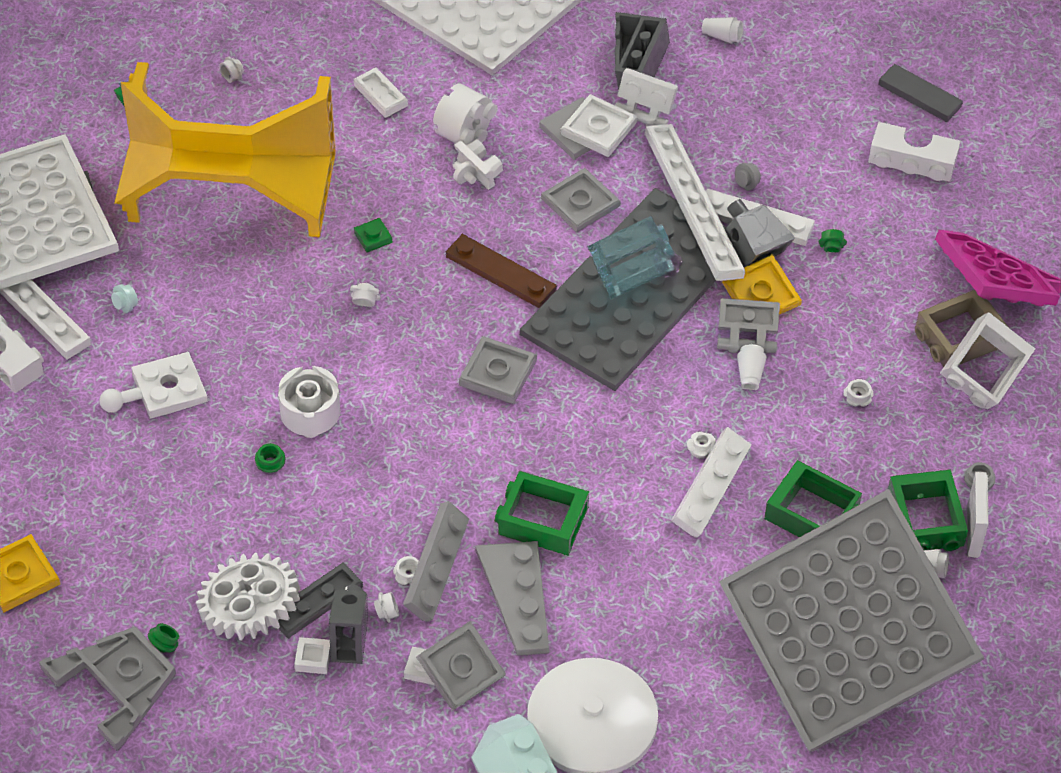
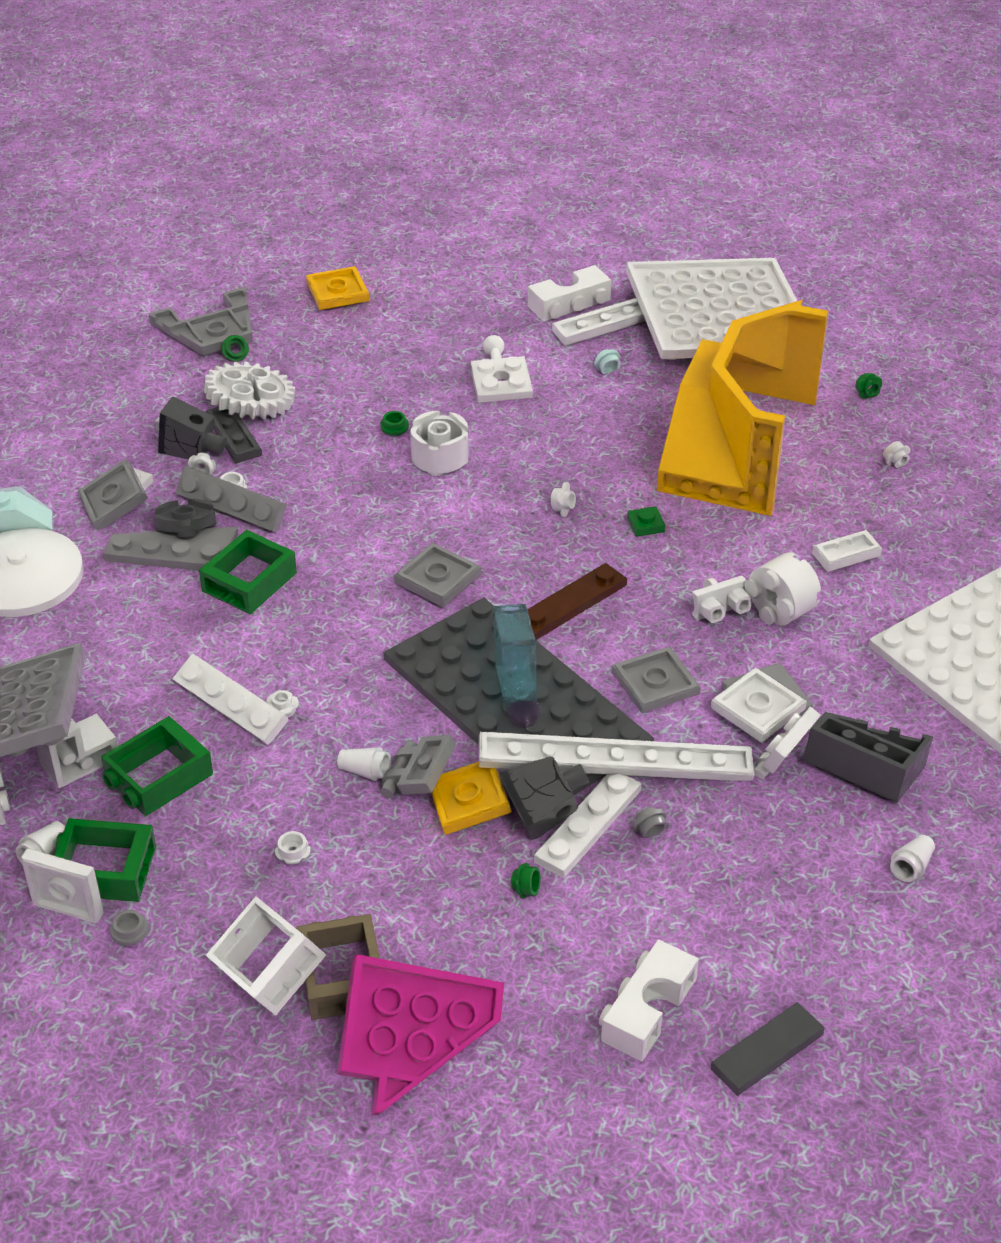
camera: 105 degrees right, 10 degrees down
none -> dark grey plate [154,499,216,538]

